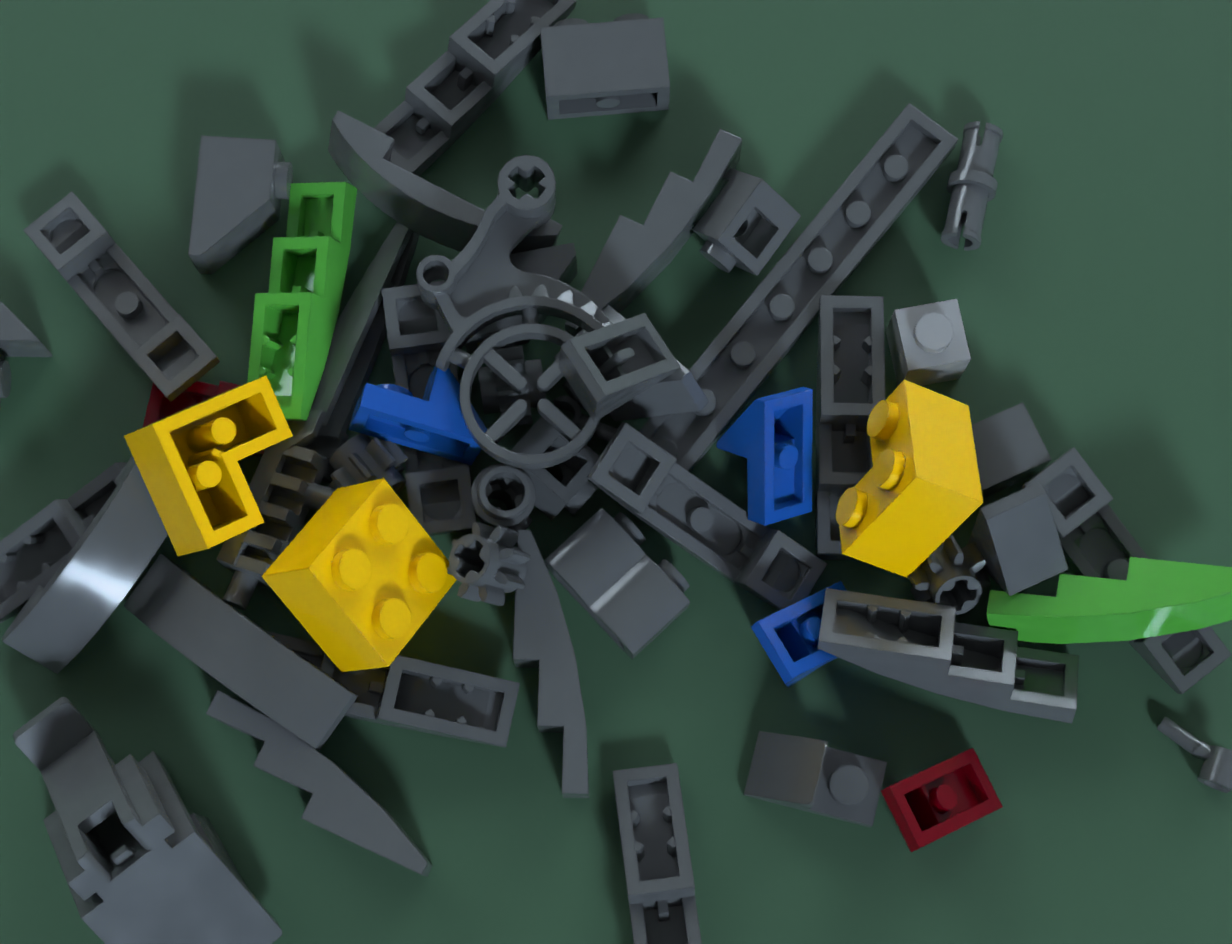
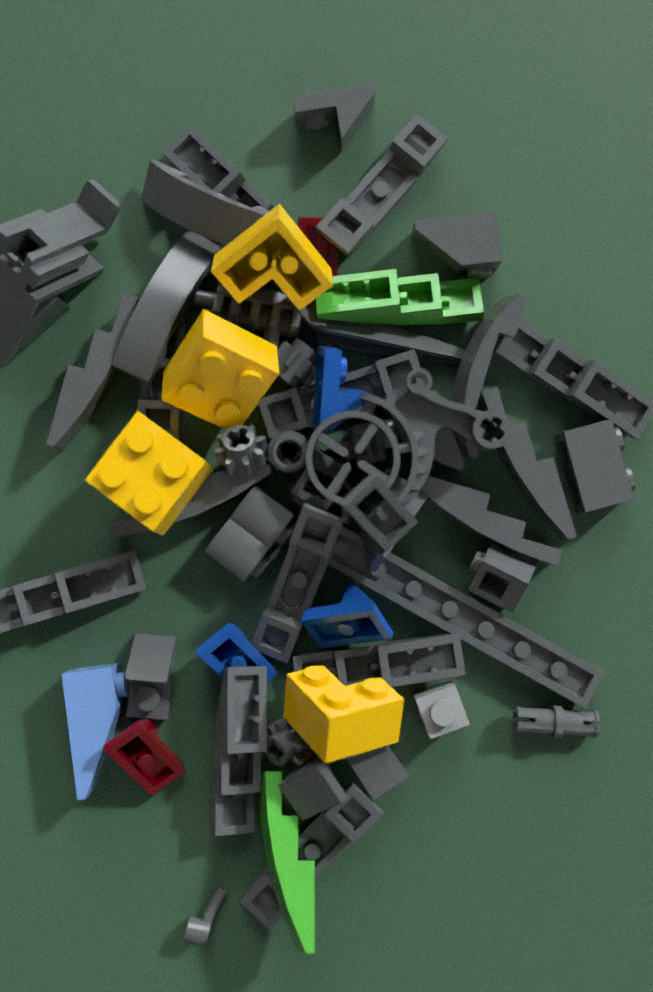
camera: 85 degrees right, 10 degrees up
none -> medium blue slope [61,662,129,800]
none -> yellow brick [85,411,214,536]
none -> dark grey slope [478,386,577,540]

